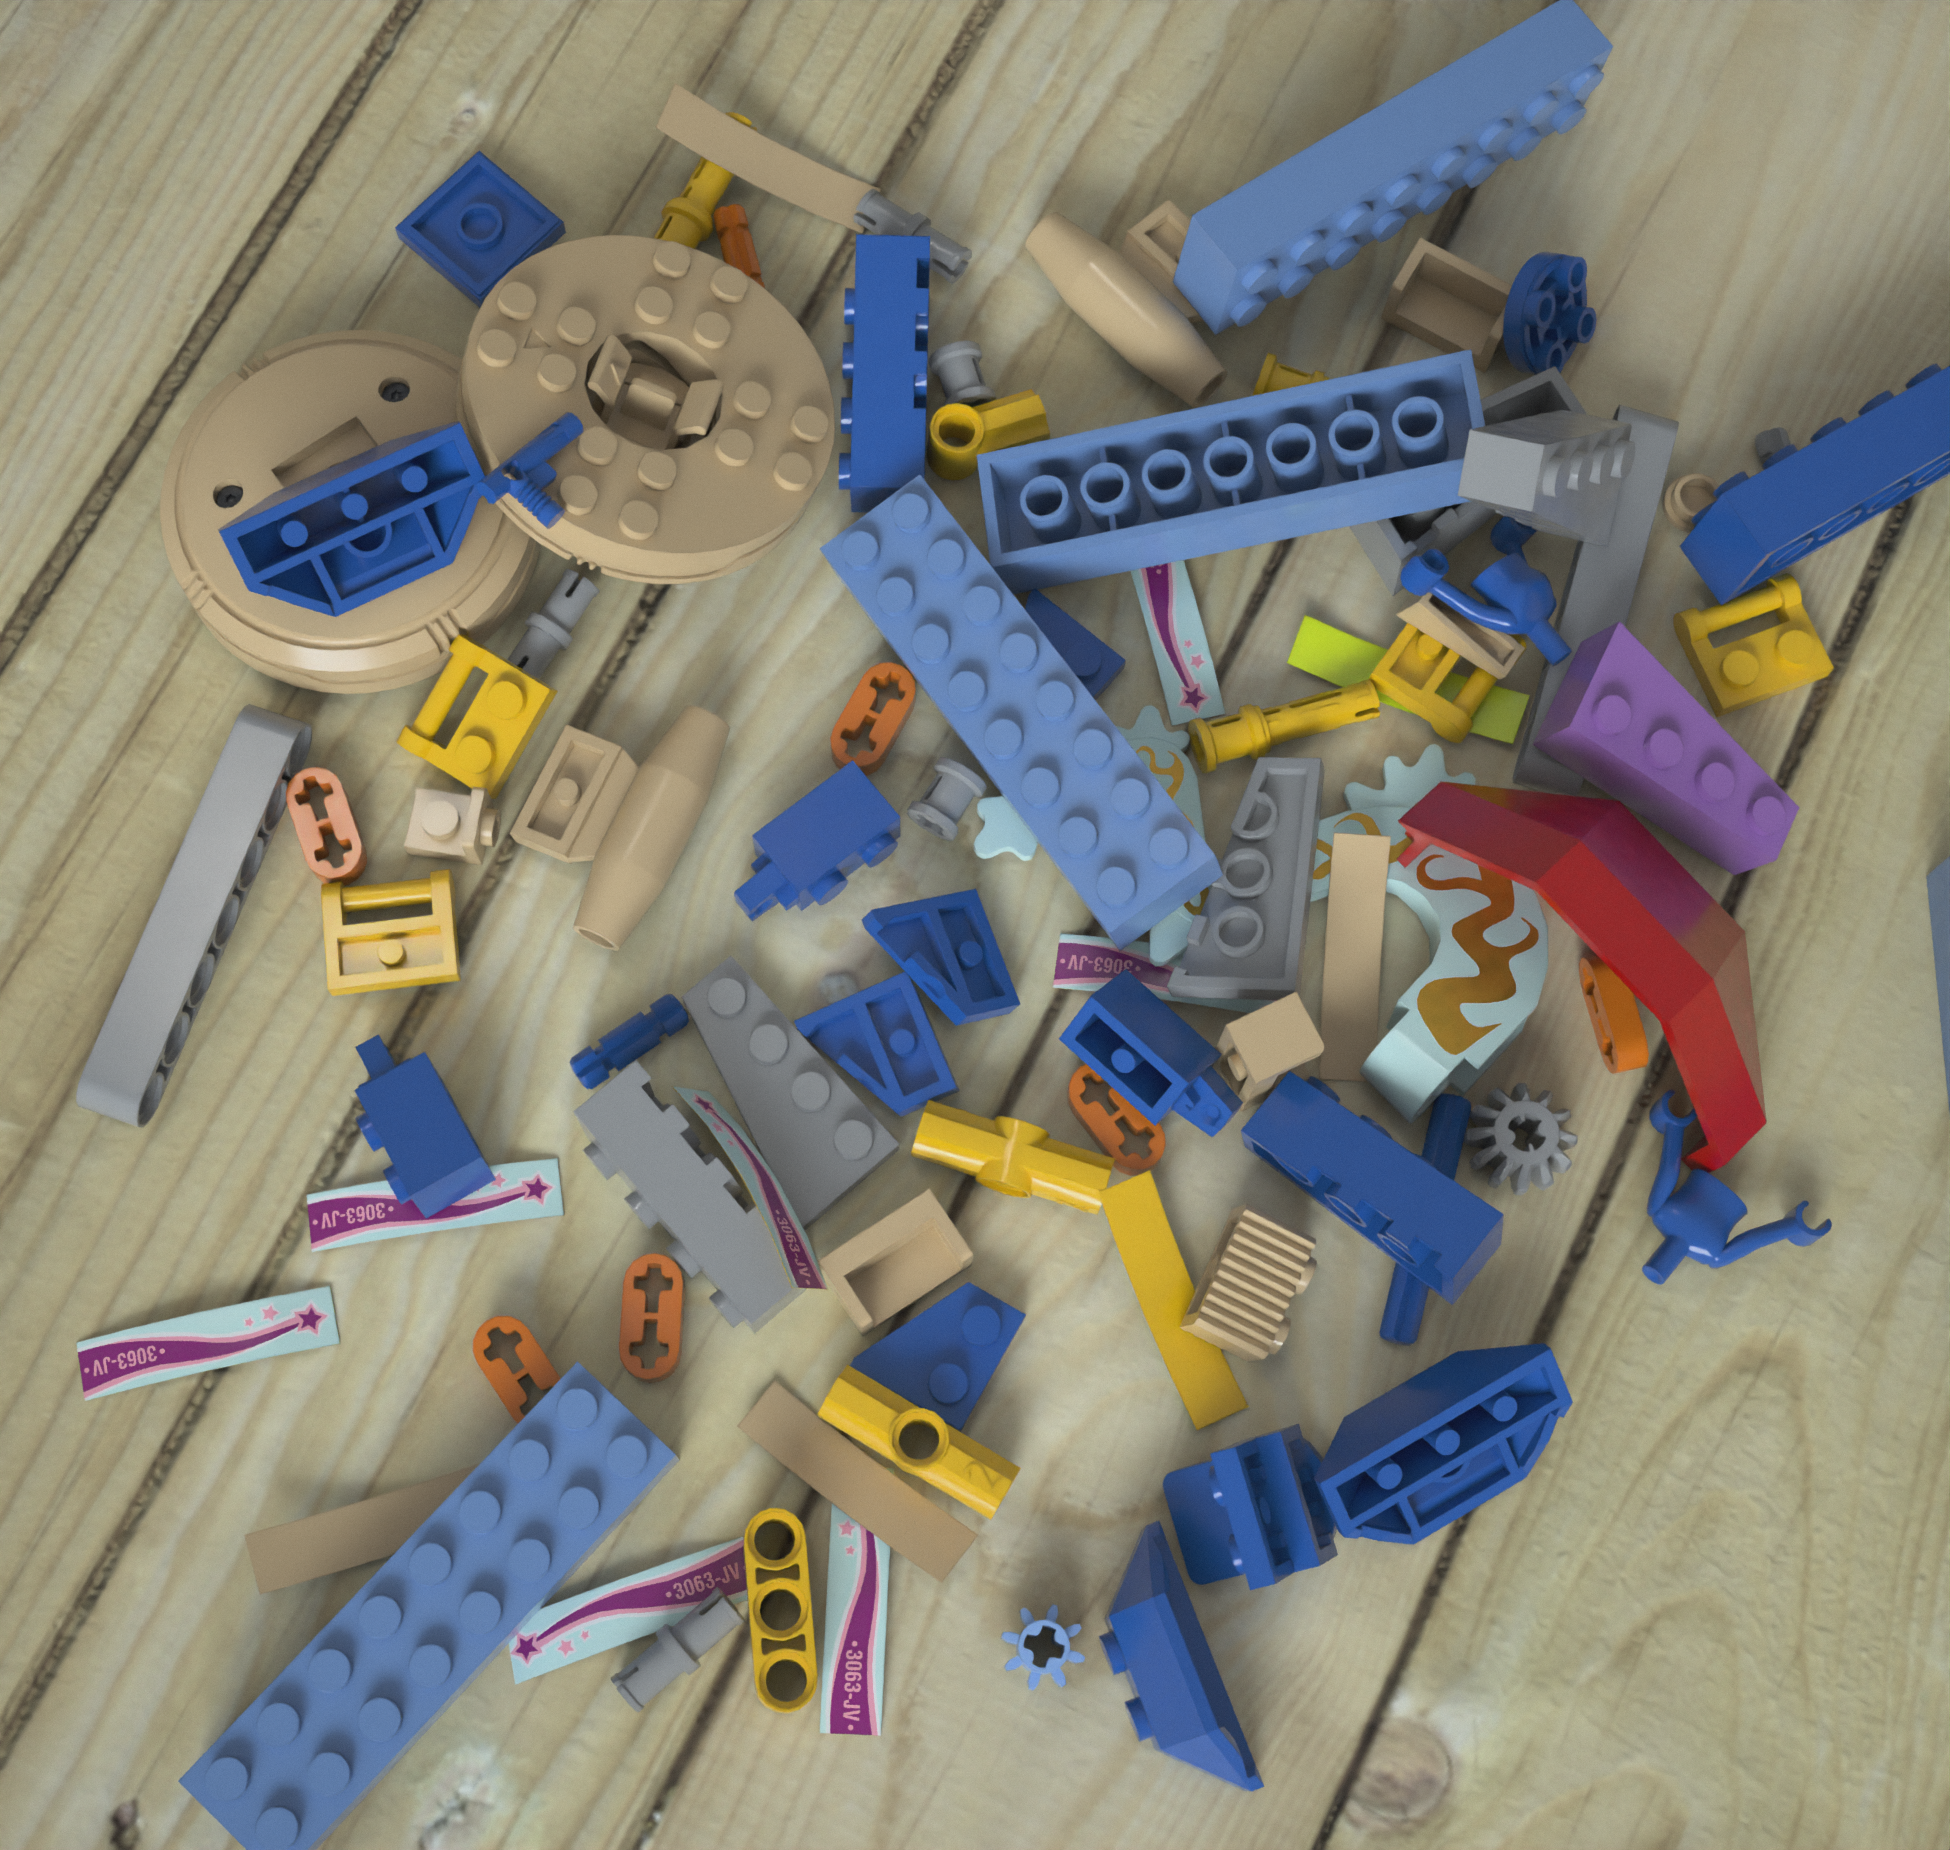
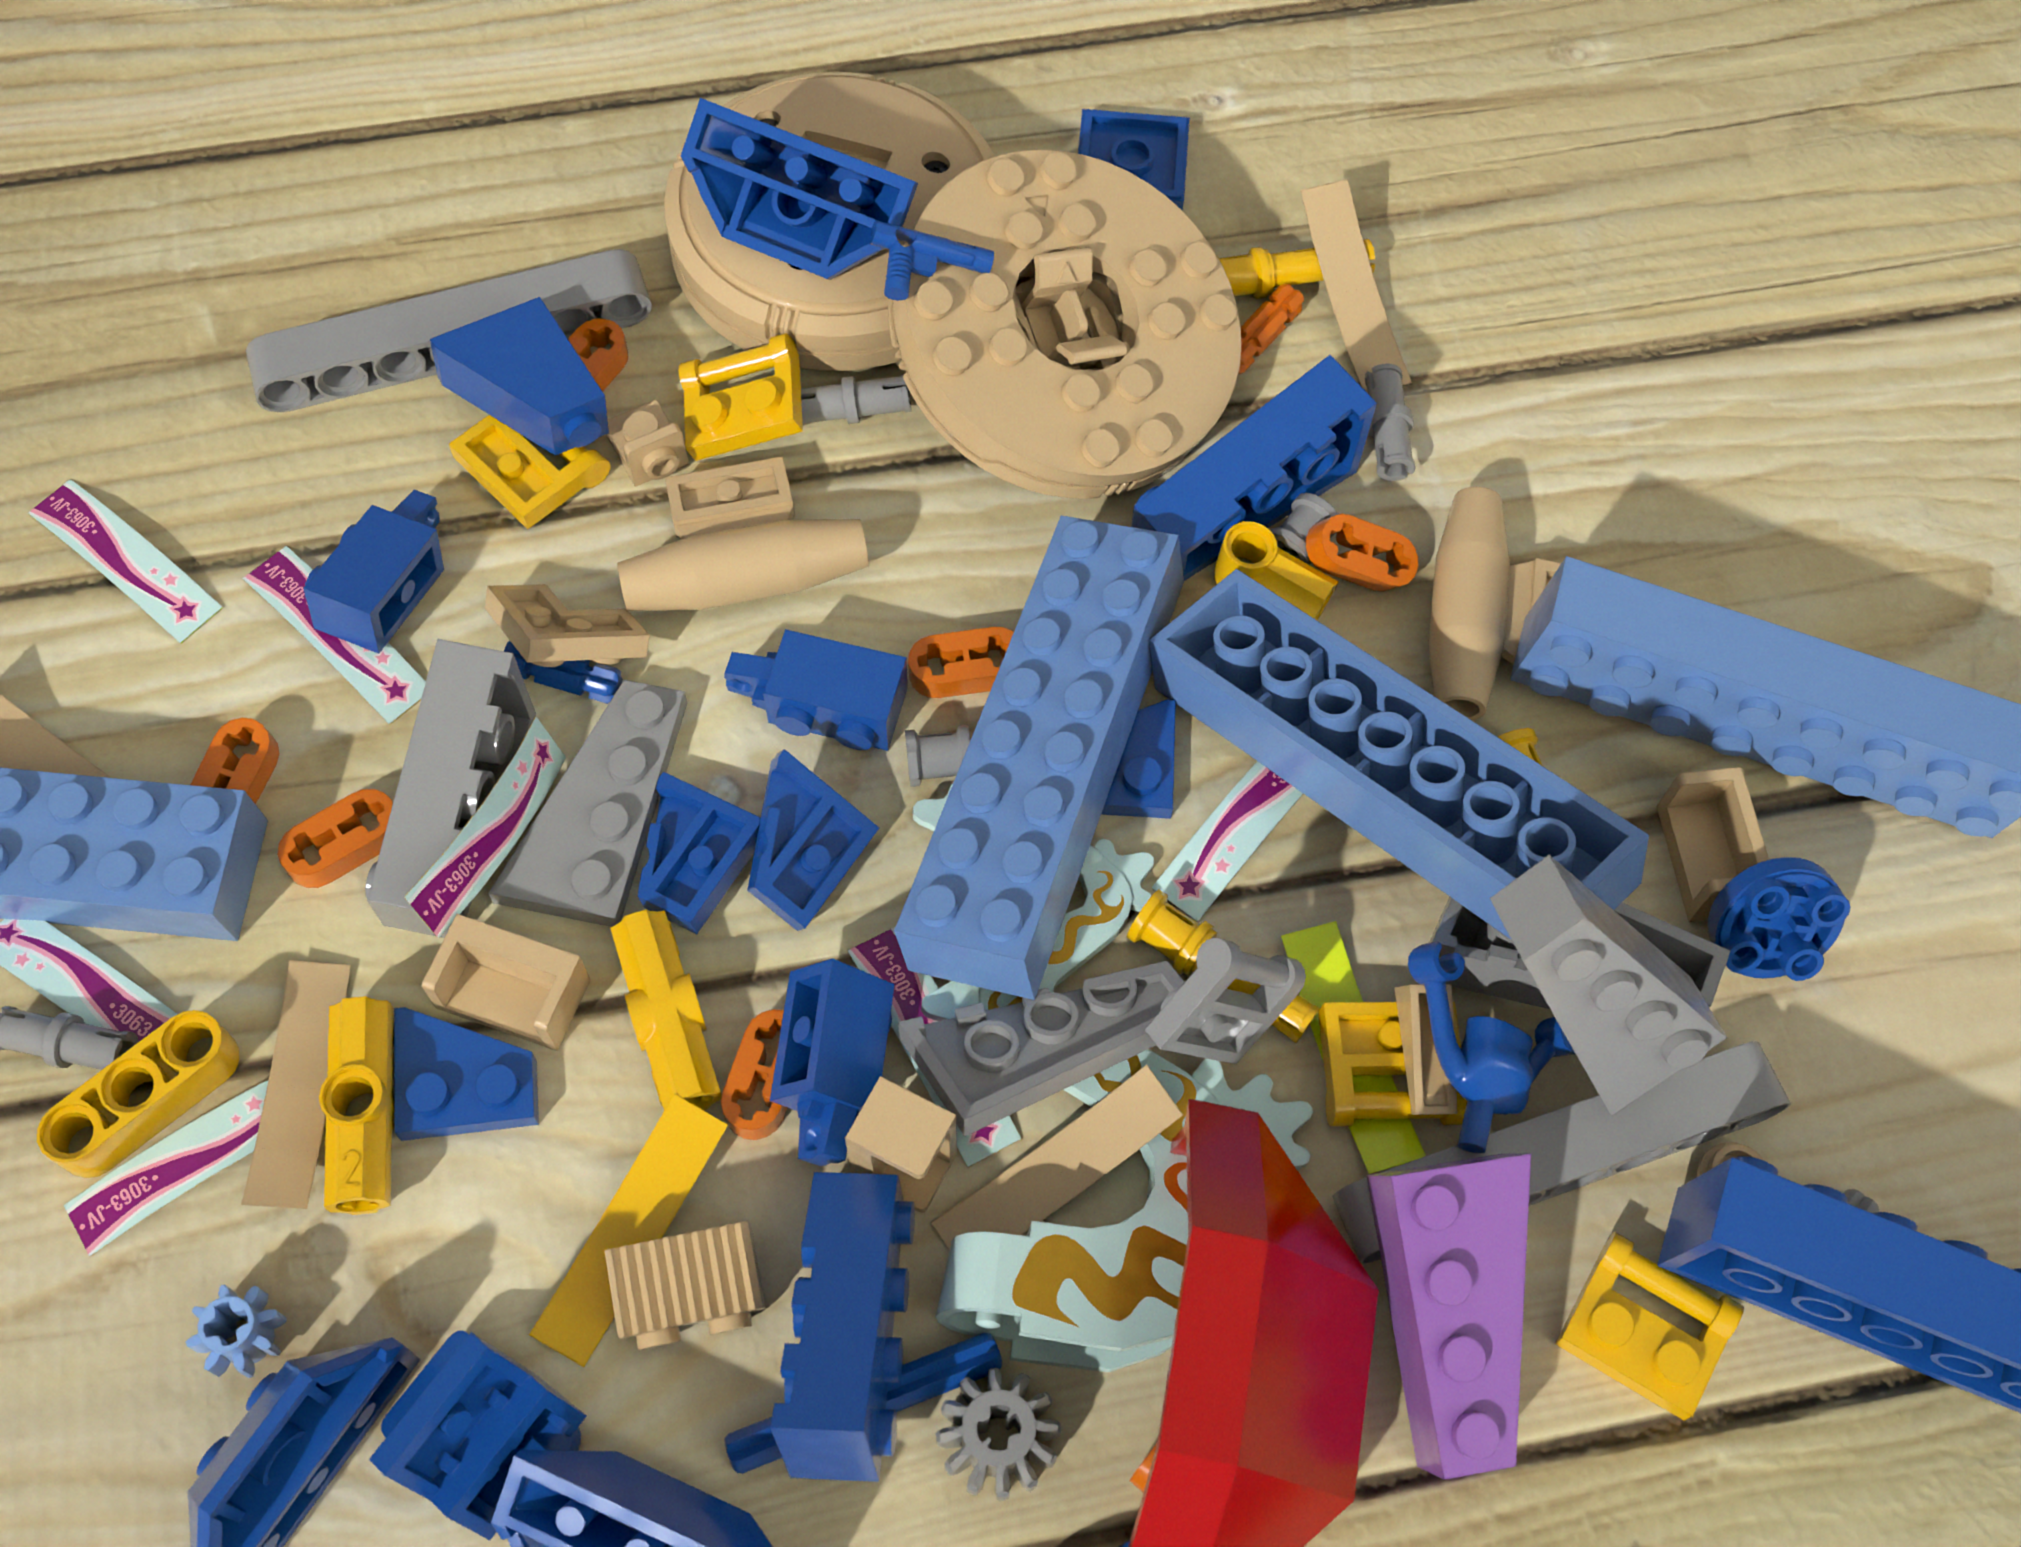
camera: 55 degrees right, 10 degrees down
none -> blue slope [430,297,609,455]
none -> tan plate [485,584,650,667]
none -> light grey plate [1145,938,1306,1064]
none -> orange beam [1306,514,1418,592]

